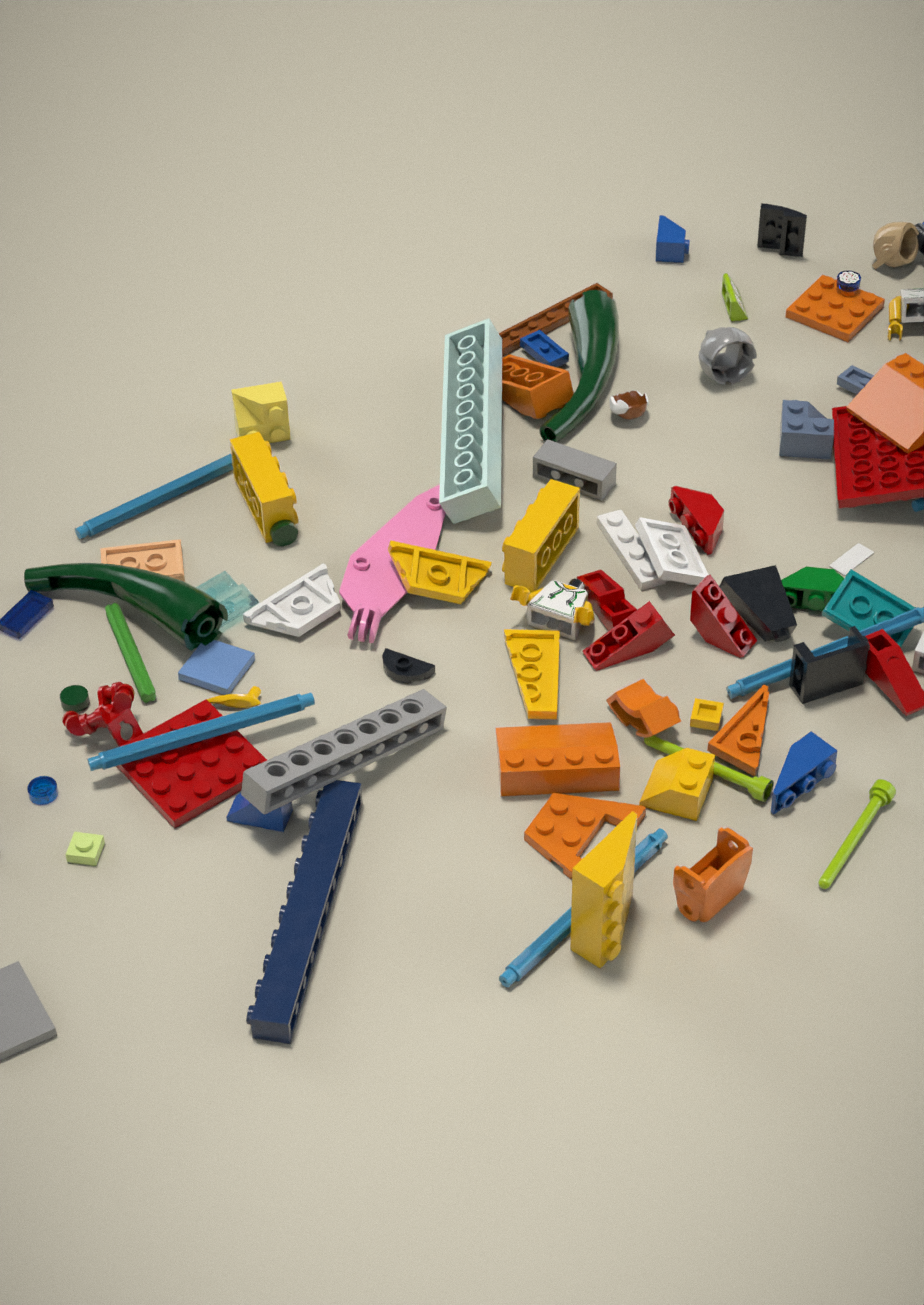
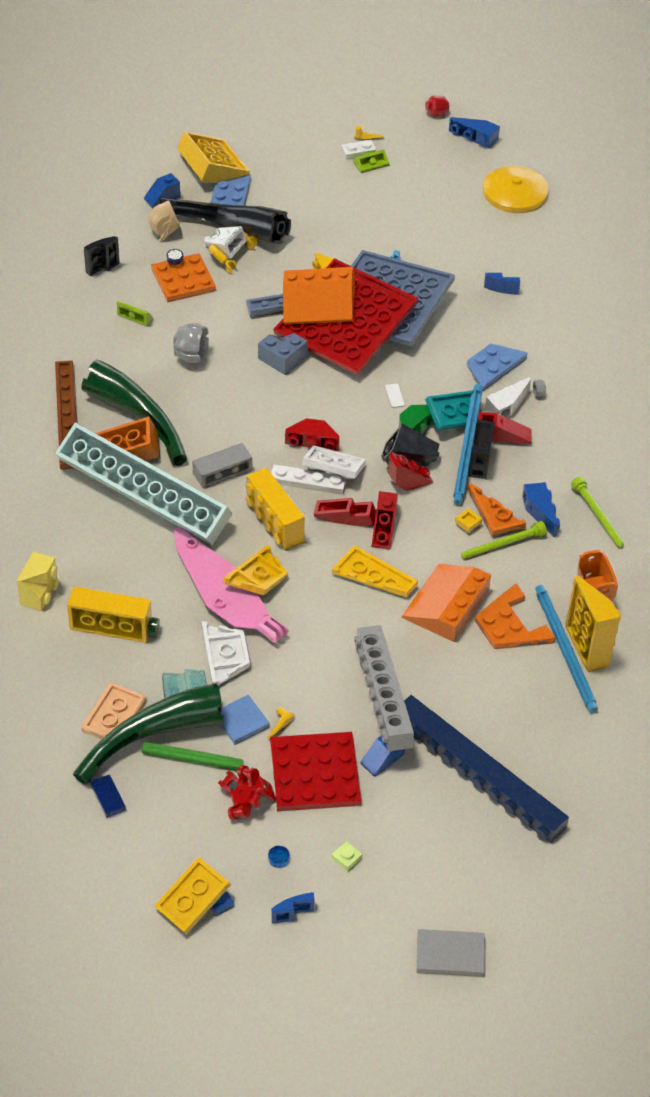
camera: 60 degrees left, 5 degrees up
dark green tile [60,685,90,712] -> none
dark azure piece [75,454,233,539] -> none
dark azure piece [87,692,315,771] -> none
black plate [382,648,435,683] -> none
white torso [510,579,595,641] -> none
blue plate [520,330,569,367] -> none
orange brick [606,678,681,738] -> none
dark orange hair [609,391,649,420] -> none
yellow slope [639,748,715,821] -> none
blue slope [655,215,690,263] -> none

